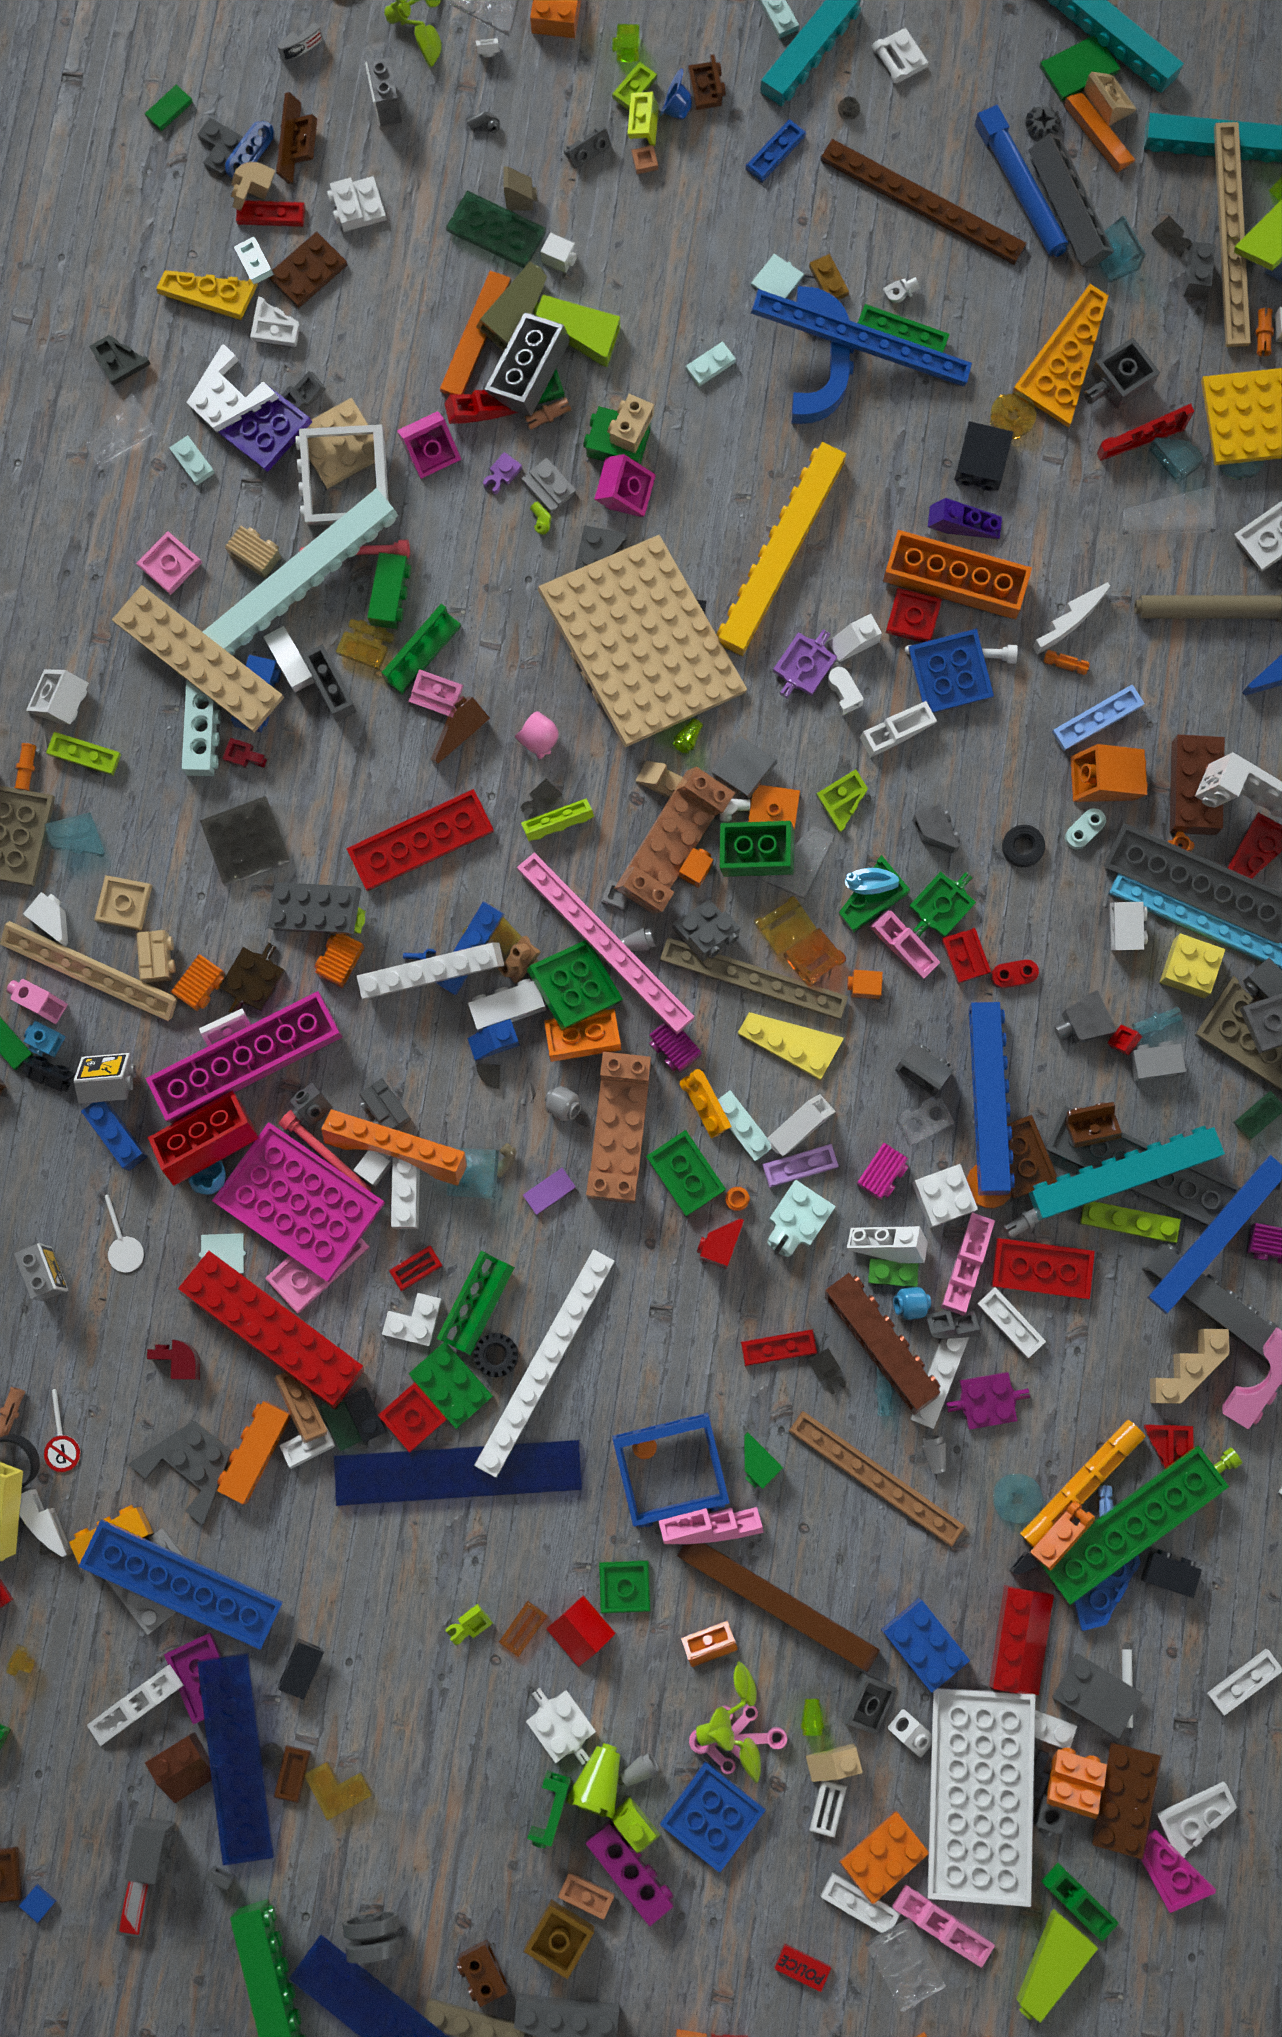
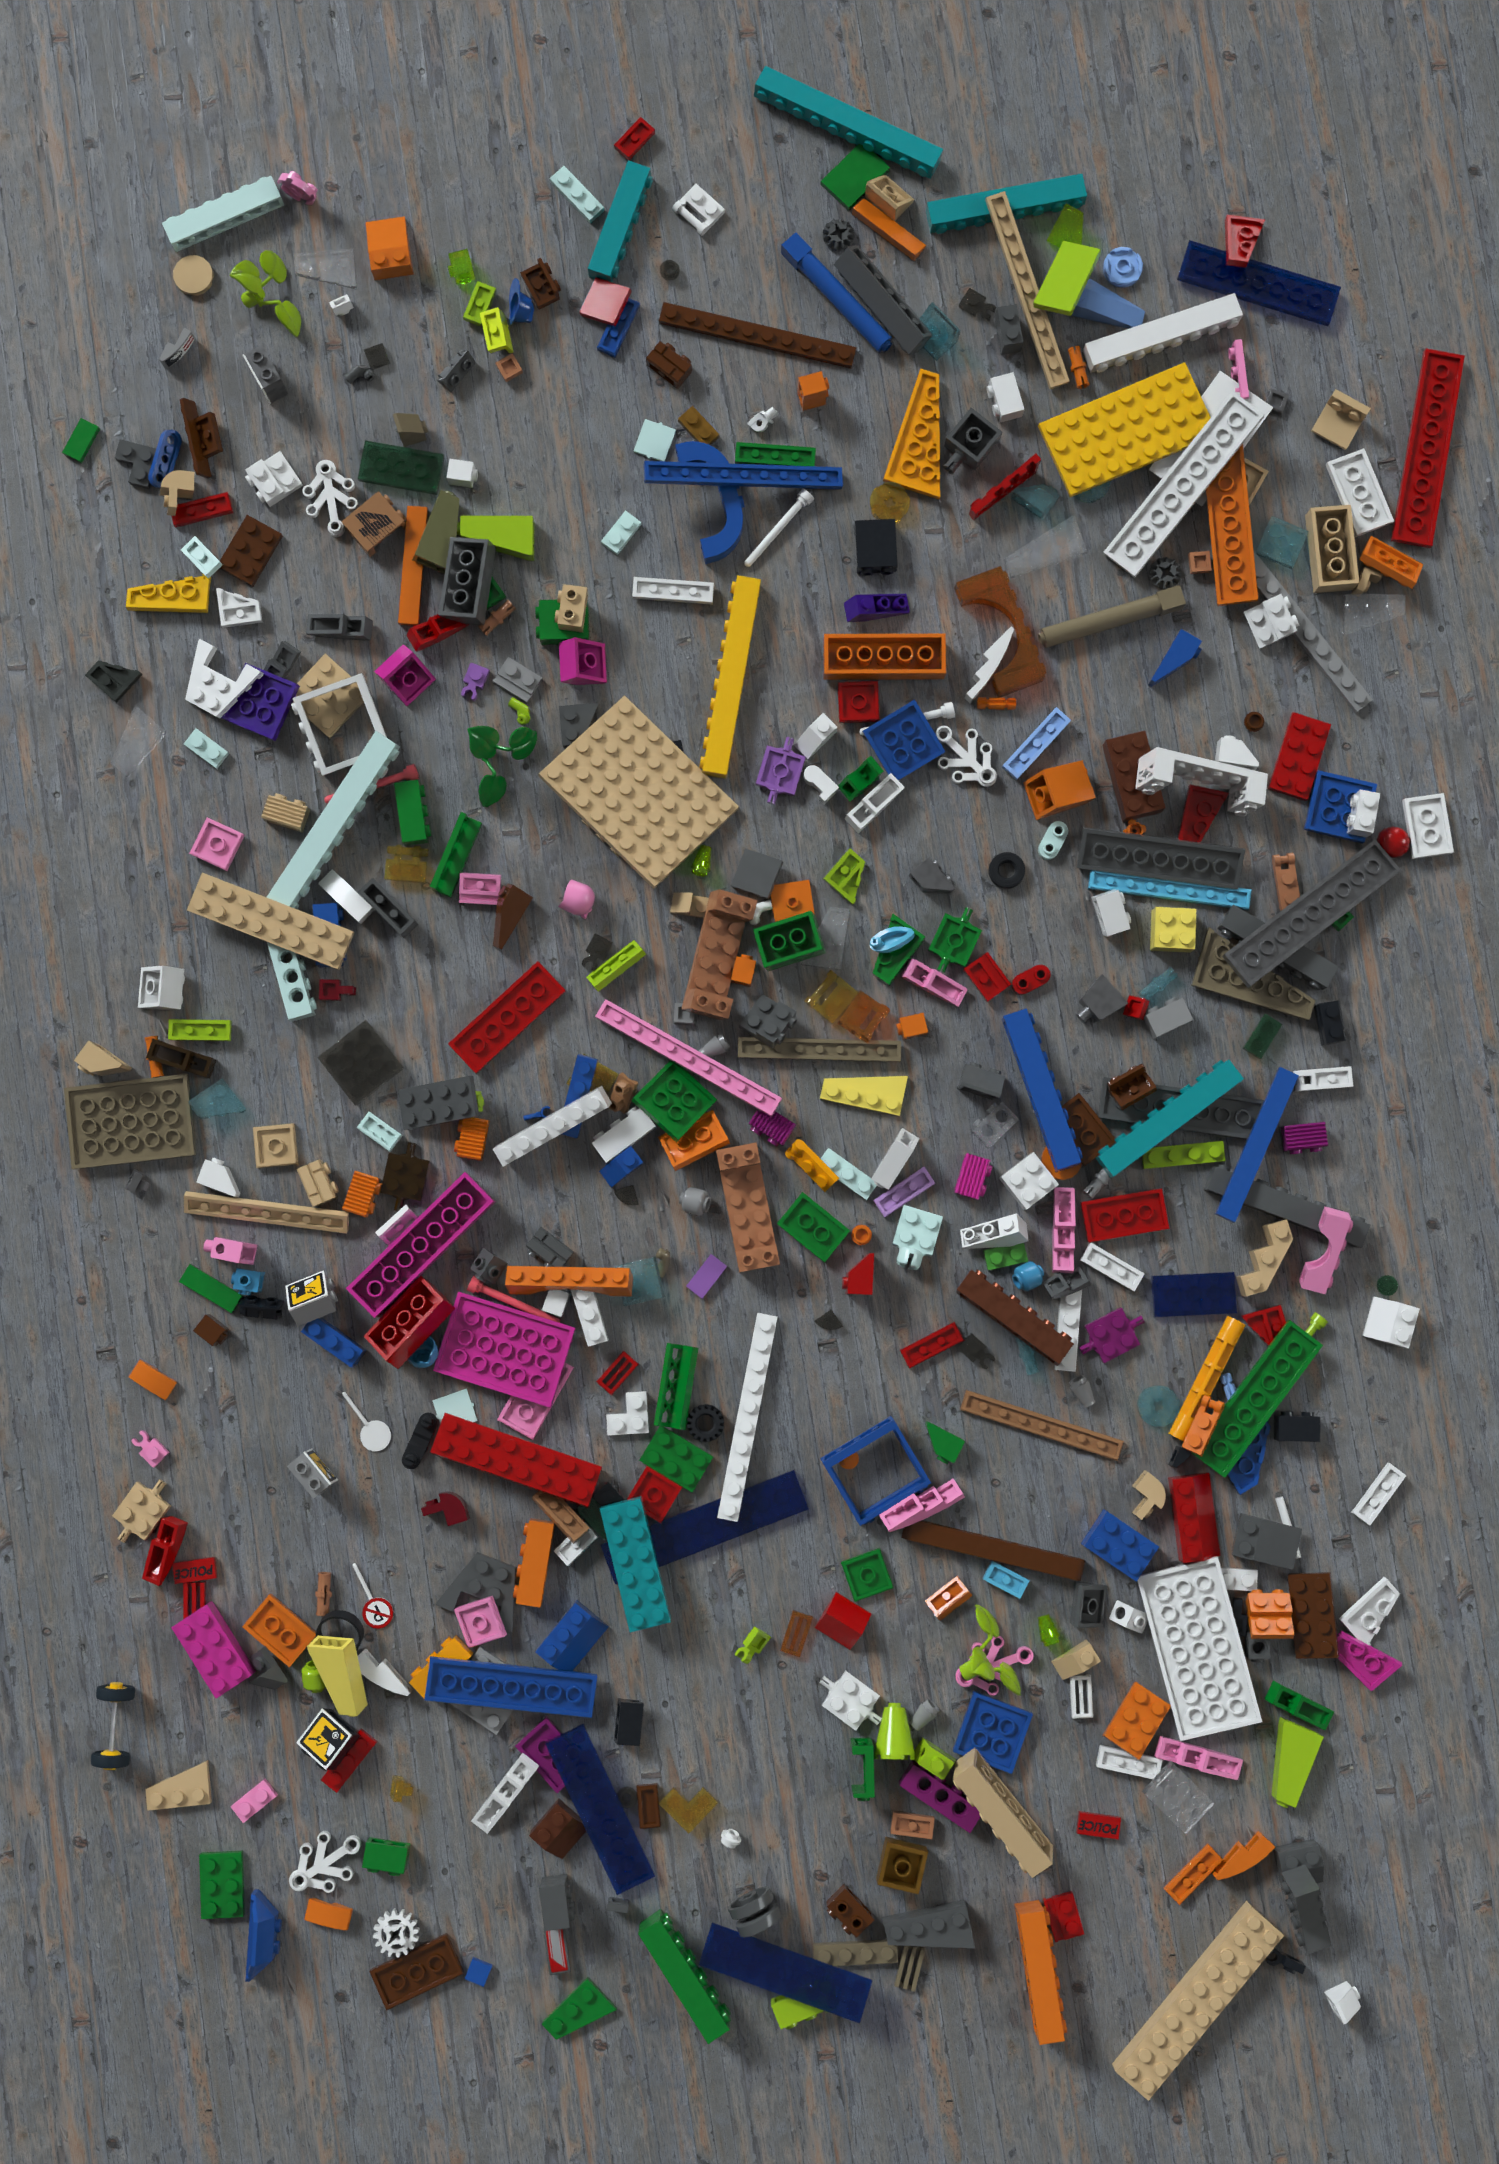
camera: 25 degrees left, 5 degrees up
none -> dark brown slope [146,1039,216,1079]
none -> white plant [302,460,358,537]
none -> dark grey slope [306,614,373,640]
none -> medium nougat panel [341,491,406,557]
none -> light aqua plate [357,1111,403,1152]
none -> clear smoke tile [364,343,390,370]
none -> black piece [402,1412,438,1469]
none -> bright pink plate [454,1595,507,1648]
none -> green plant [467,726,537,807]
none -> blue slope [535,1600,609,1671]
none -> green wing [542,1977,617,2040]
none -> tile [579,277,632,327]
none -> teal brick [600,1496,671,1633]
none -> white plate [632,577,714,604]
none -> reddish brown brick [646,341,692,389]
none -> white plate [721,1829,741,1849]
none -> white piece [744,488,814,567]
none -> orange brick [797,371,829,411]
none -> clear smoke tile [815,1310,843,1330]
none -> green brick [838,756,884,802]
none -> white plant [935,726,997,787]
none -> tan brick [953,1748,1053,1878]
none -> clear orange arch [954,566,1046,698]
none -> medium azure plate [982,1560,1030,1599]
none -> white brick [986,372,1025,423]
none -> tan brick [1132,1470,1166,1520]
none -> clear blue plate [1151,1272,1237,1317]

